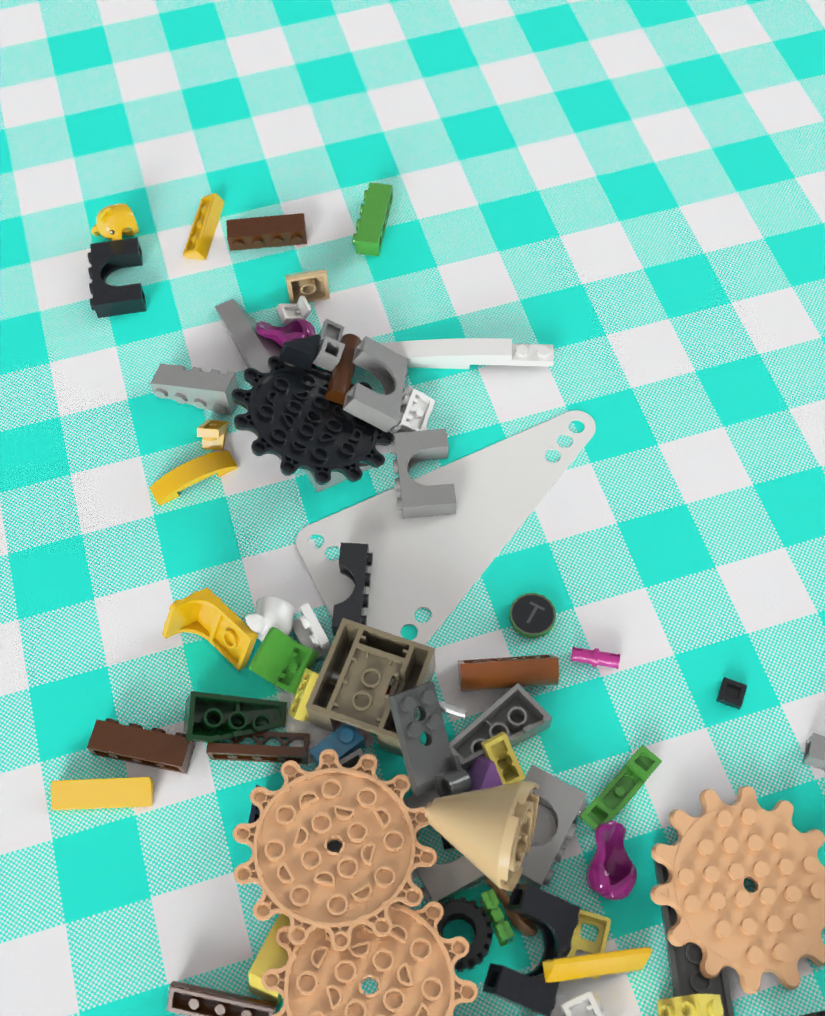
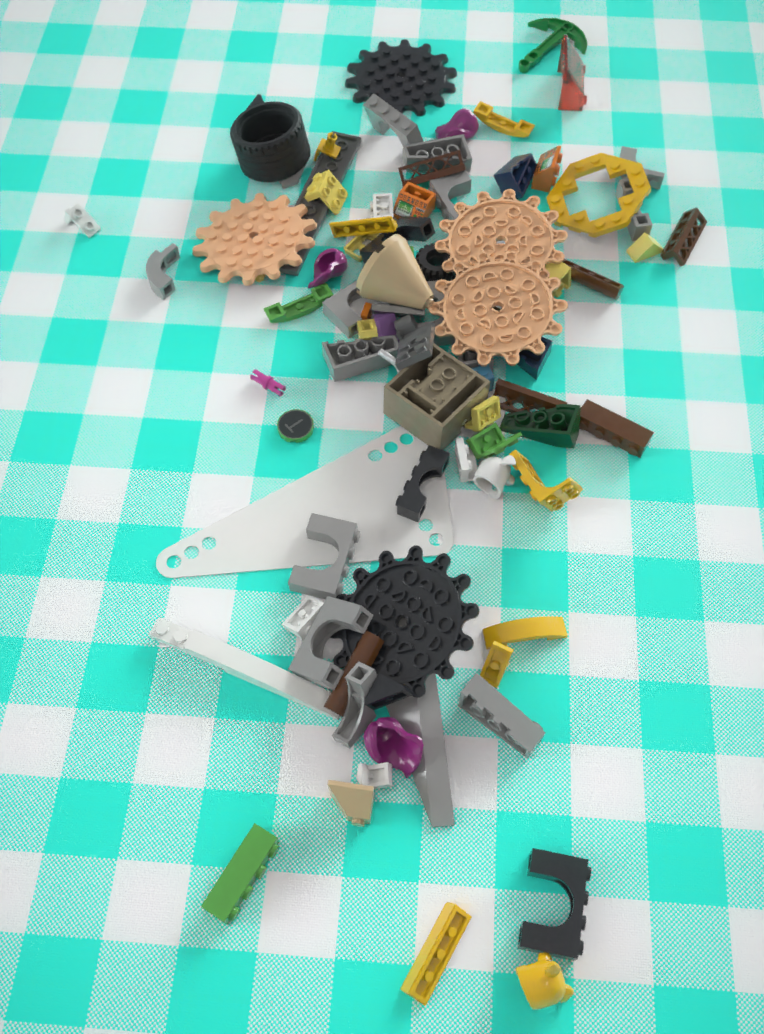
camera: 160 degrees left, 0 degrees up
yellow slope [51,777,154,810] -> none
reddish brown brick [226,213,307,251] -> none
dark orange brick [458,654,559,691] -> none
black tile [716,677,747,710] -> none

